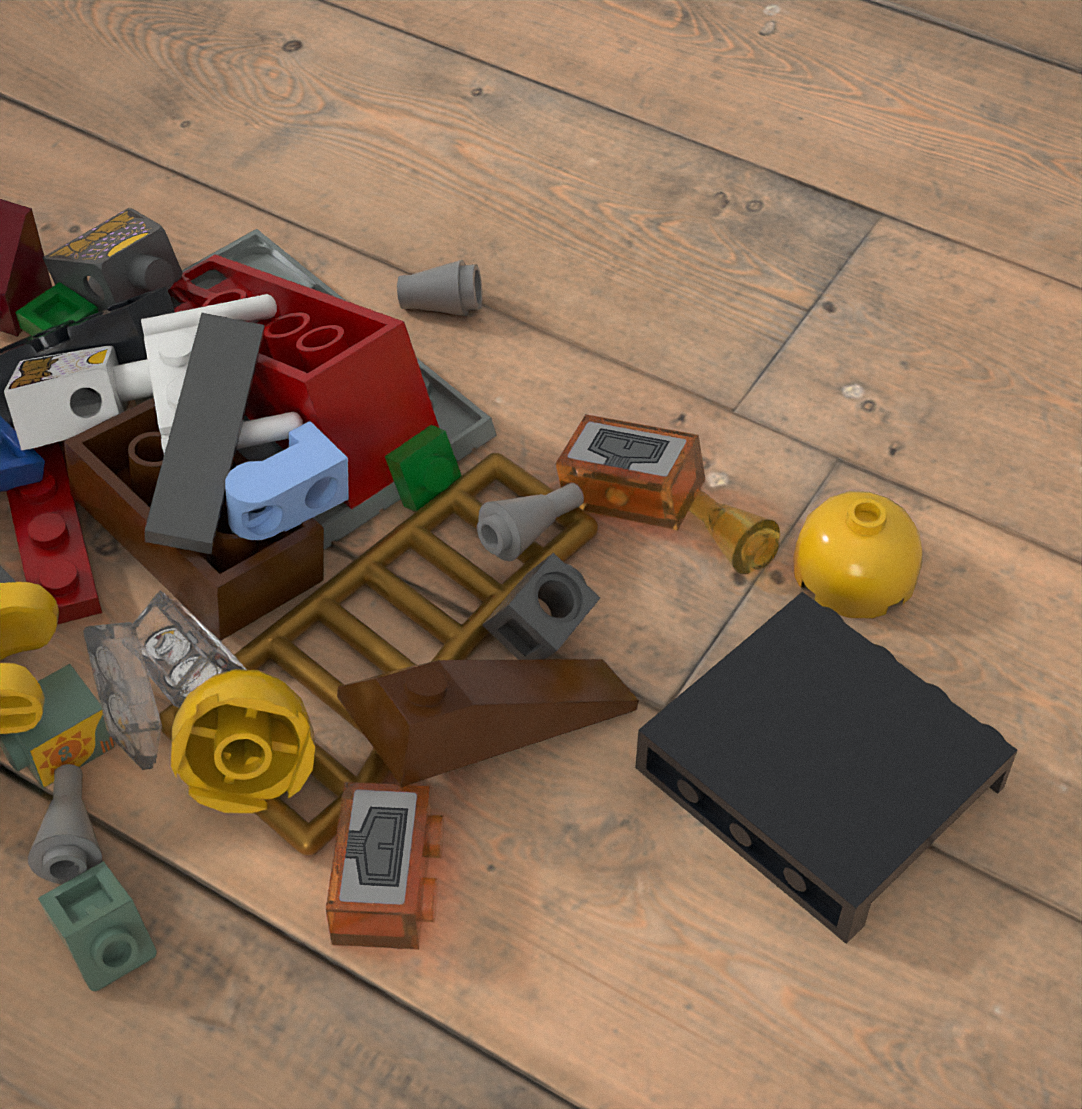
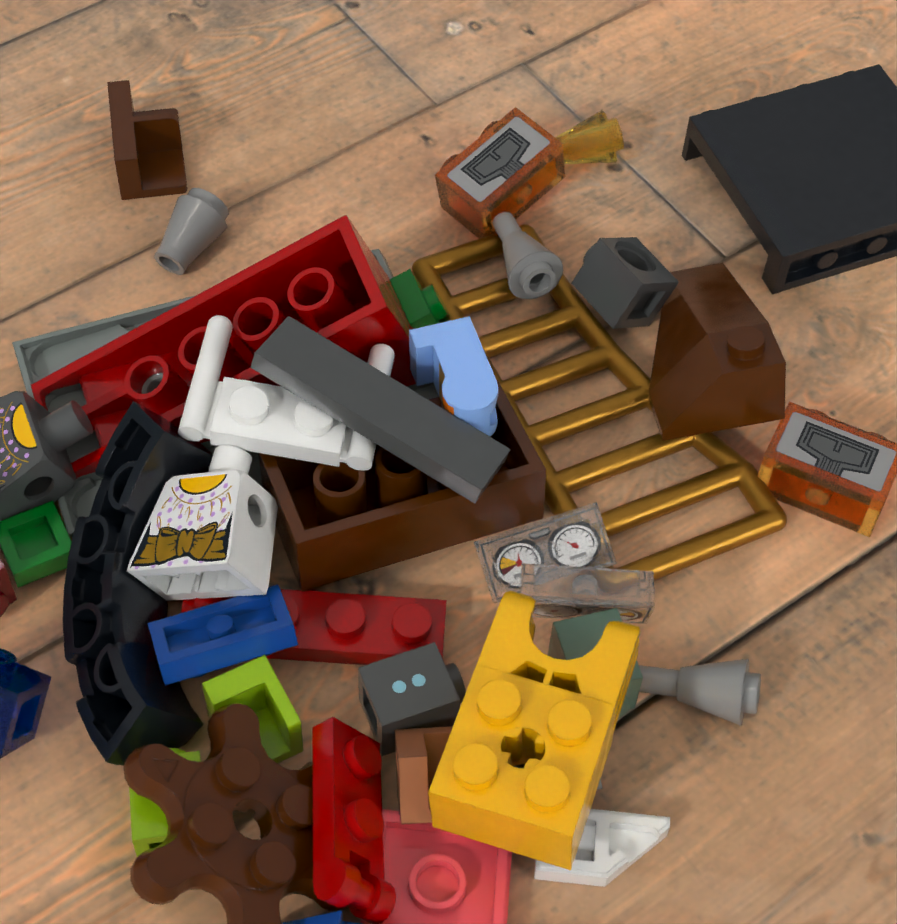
camera: 70 degrees left, 5 degrees up
sand green bracket [38,861,157,992] -> none
yellow cylinder [171,669,315,813] -> none
yellow cylinder [793,491,922,618] -> none
none -> reddish brown panel [107,80,188,200]

